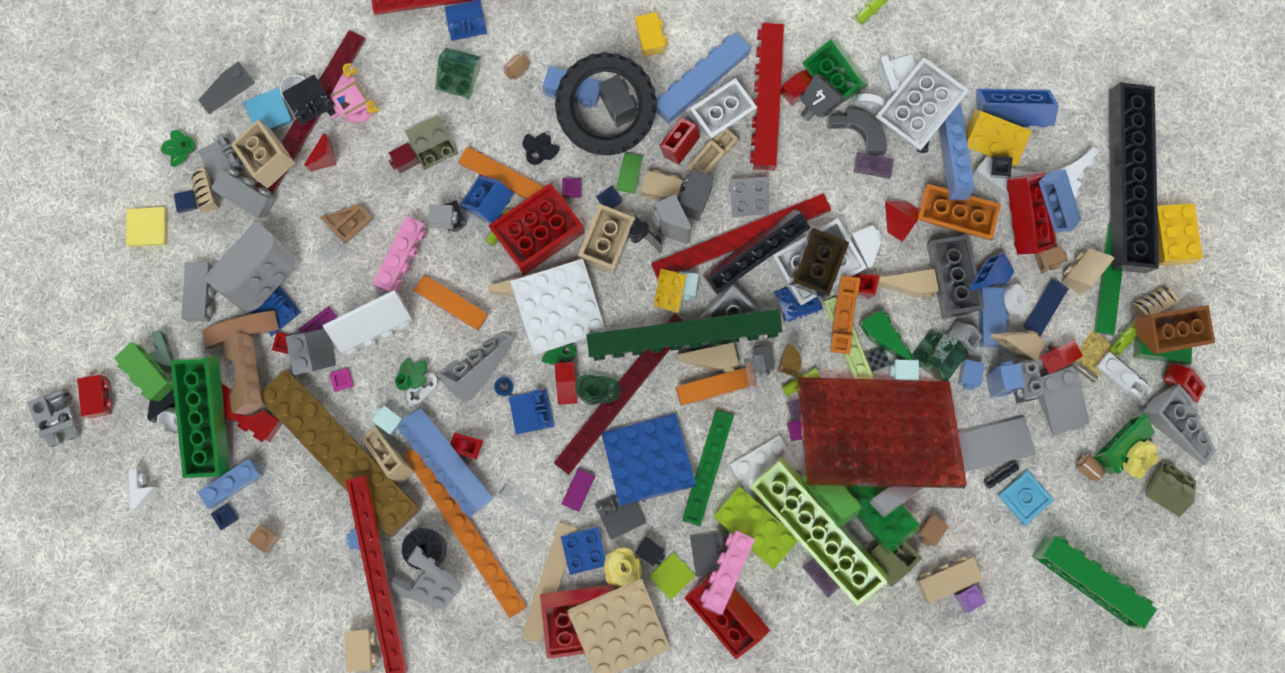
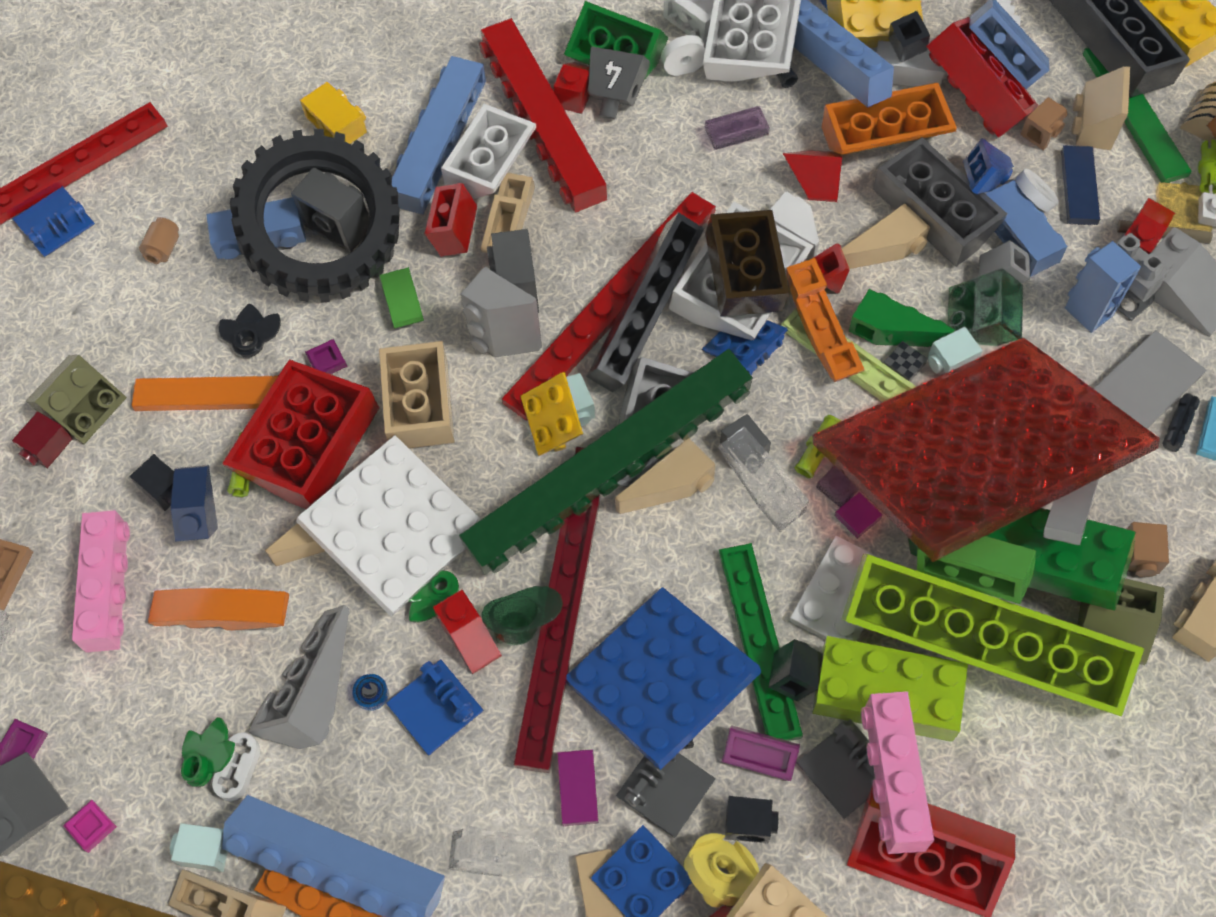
camera: 25 degrees left, 15 degrees down
white slope [323,290,414,357] -> none
light grey brick [428,204,458,229] -> none
clear green slope [435,47,481,99] -> none
red slope [450,433,483,461] -> none
blue slope [459,175,514,224] -> none
dark blue tile [596,186,622,209] -> none
black hinge [630,216,662,253] -> none
tan brick [640,170,683,201] -> none
lime piece [649,552,696,600] -> none
orange slope [675,367,757,406] -> none
light grey hinge [729,176,769,217] -> none
pearl gold brick [777,343,802,377] -> none
clear purple plate [802,558,840,598] -> none
dark grey arch [826,108,887,156] -> none
medium blue brick [958,360,985,390] -> none
tan slope [990,330,1045,362] -> none
none -> dark blue slope [171,465,218,542]
none -> magenta tile [722,725,800,781]
none -> black brick [769,639,823,702]

